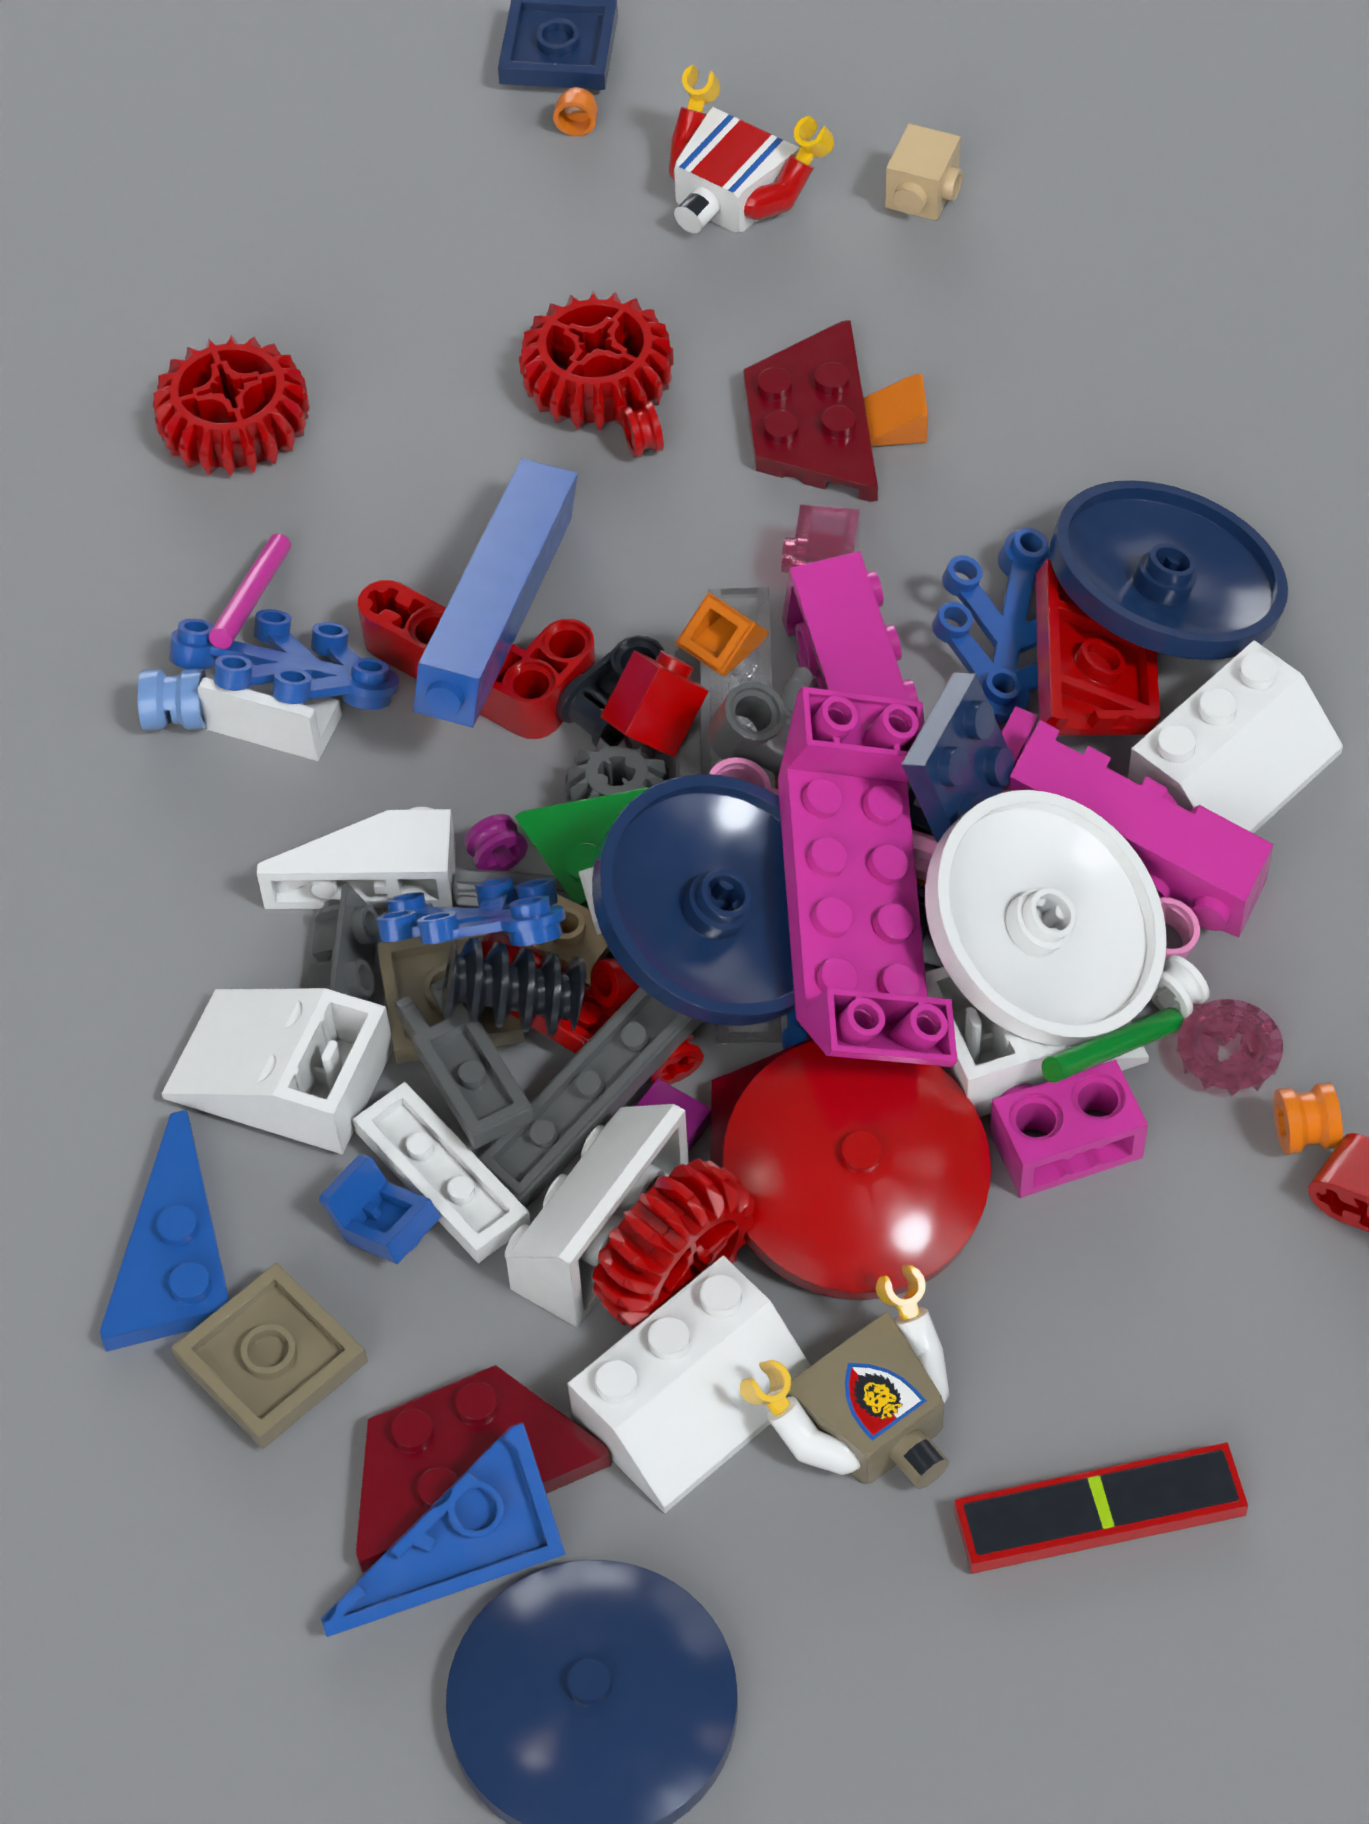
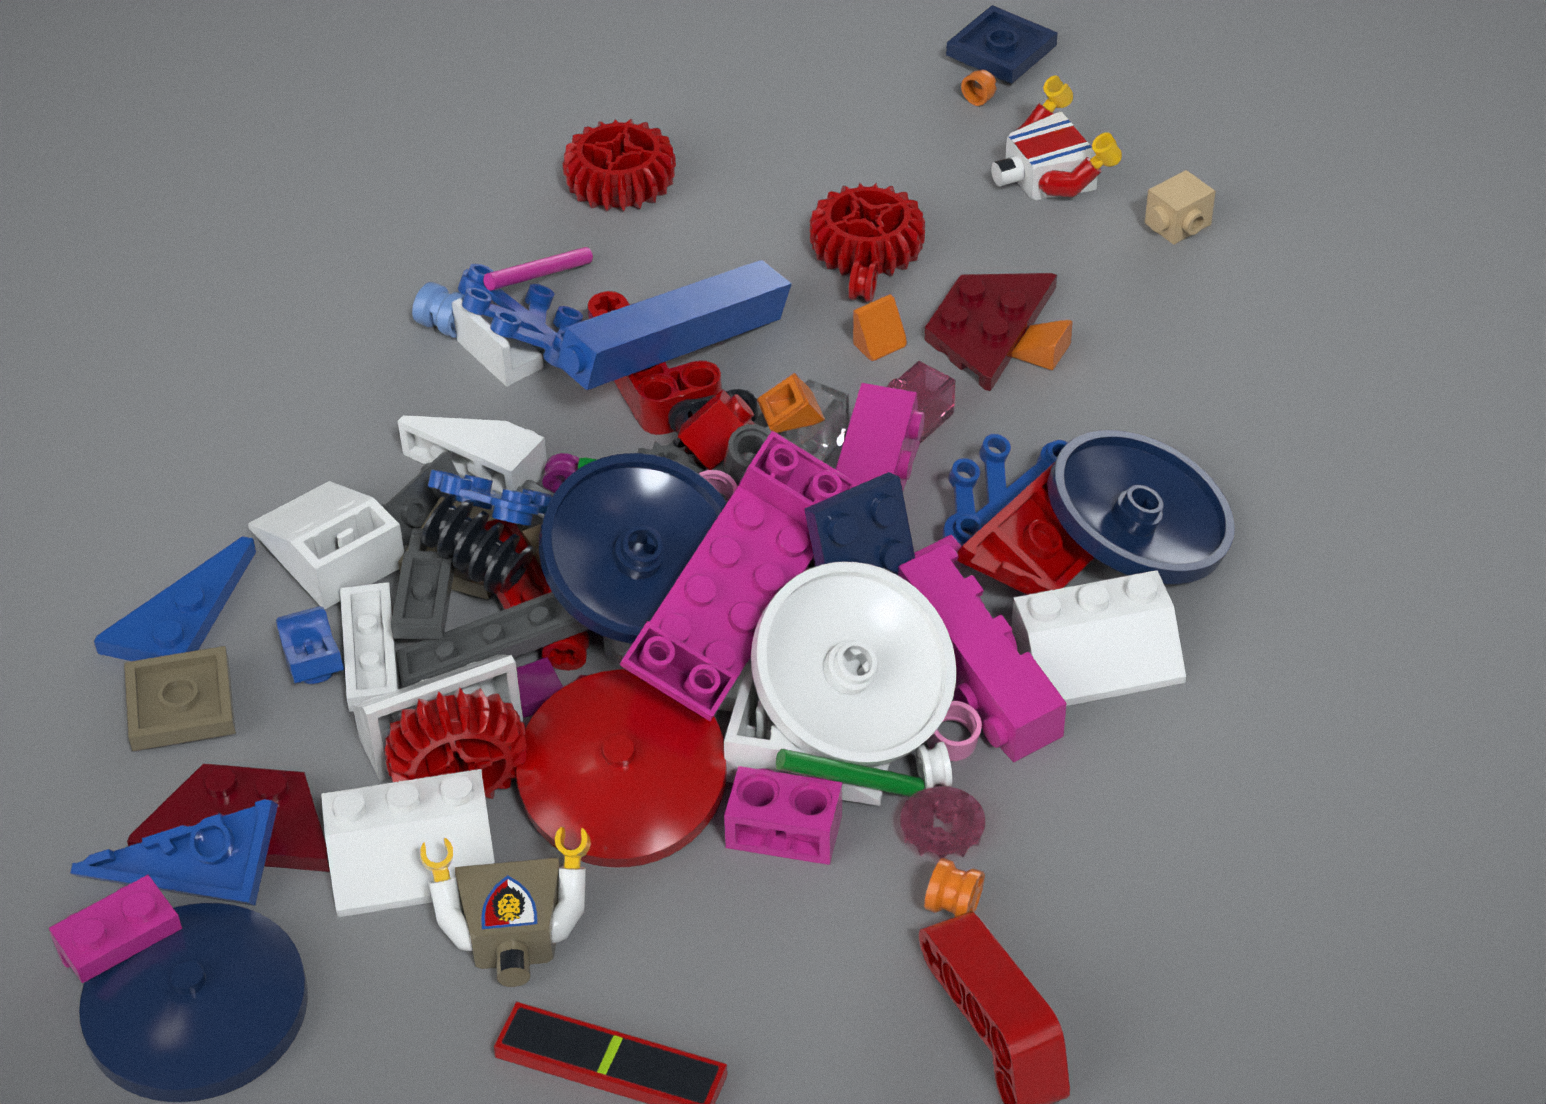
camera: 30 degrees right, 10 degrees down
none -> dark pink bracket [48,875,182,983]
none -> orange slope [853,294,907,361]

